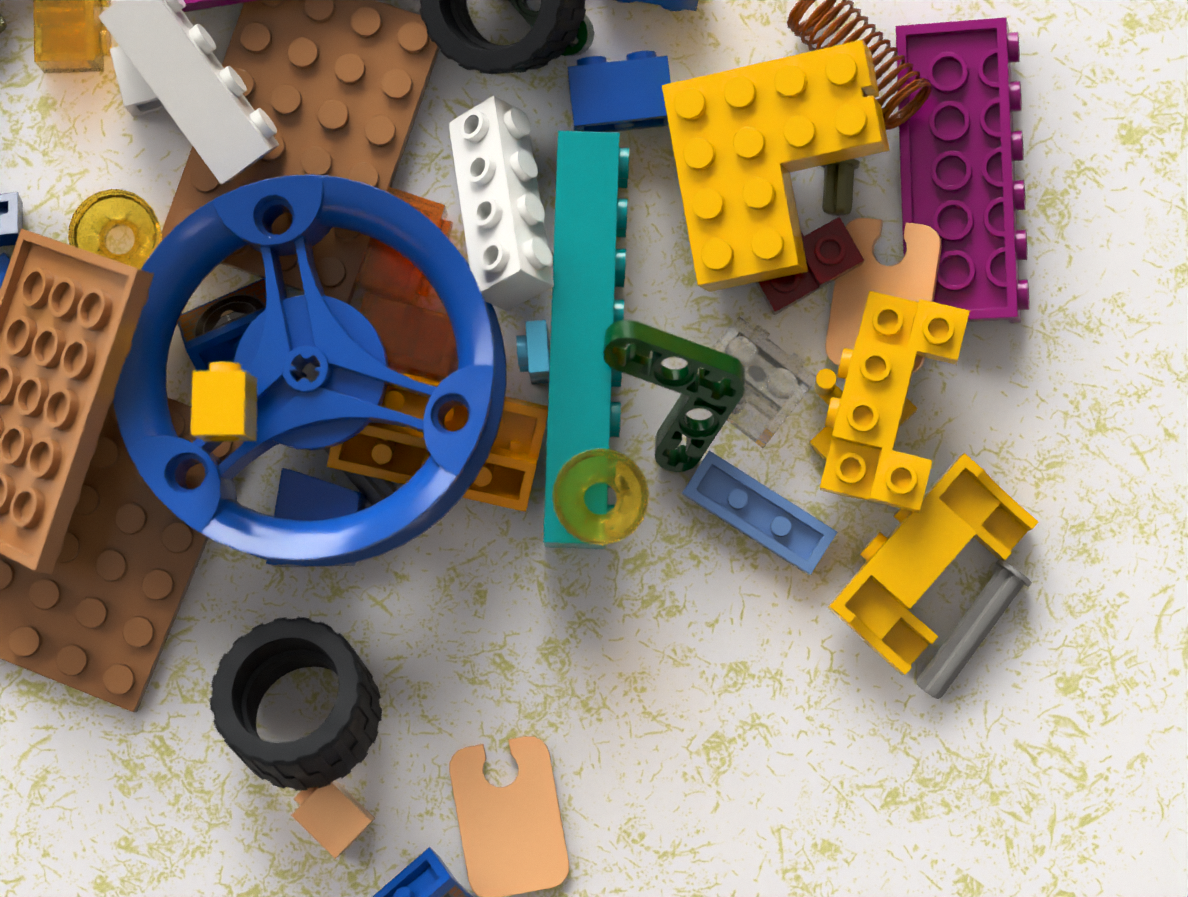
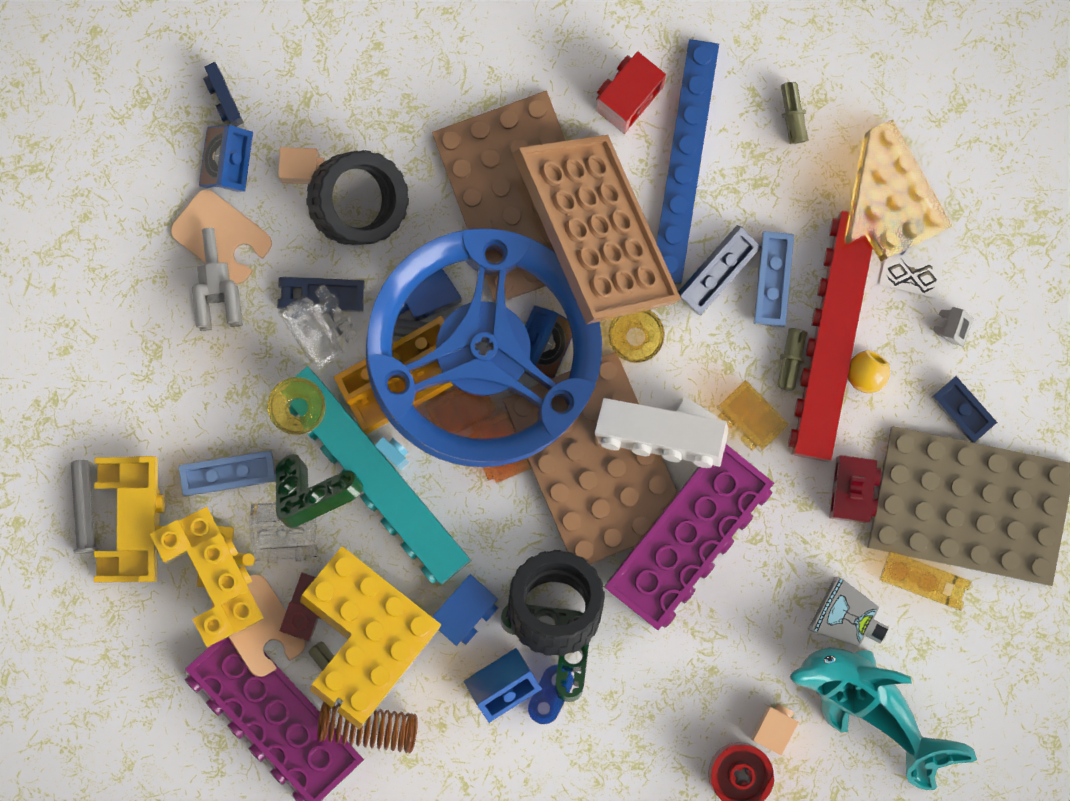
camera: 140 degrees right, 0 degrees up
yellow brick [191,362,257,442] -> none
white brick [449,95,554,311] -> none
none -> light grey plant [192,228,243,331]
none -> dark blue plate [277,277,365,312]
none -> clear brick [278,285,357,369]

